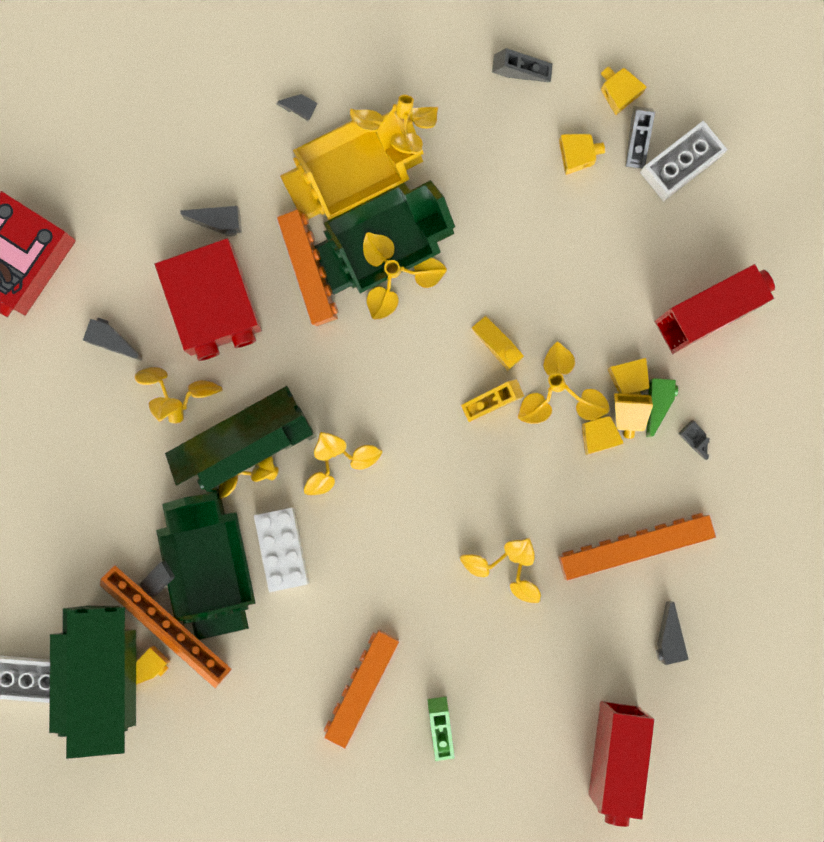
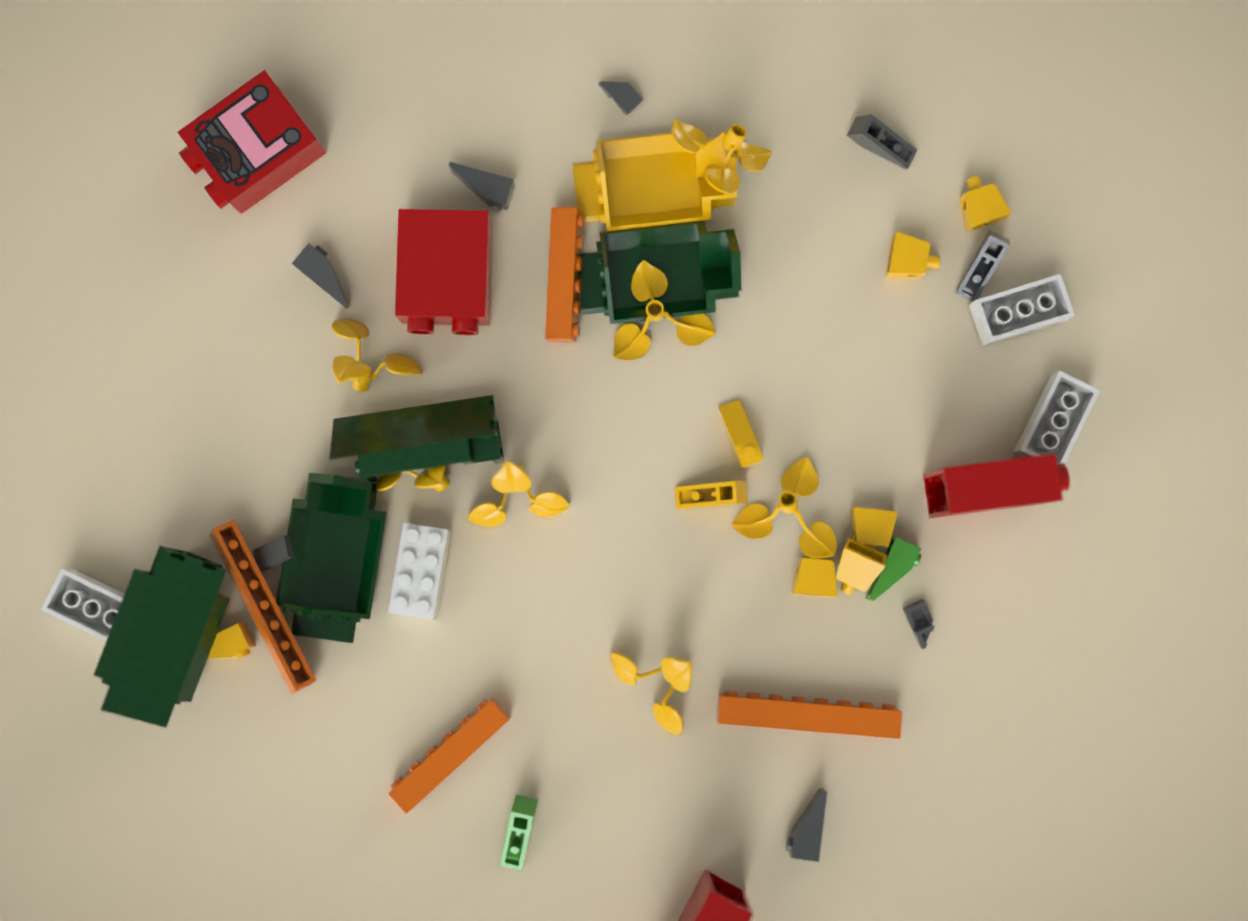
camera: 25 degrees right, 0 degrees up
none -> white brick [1013,370,1100,464]

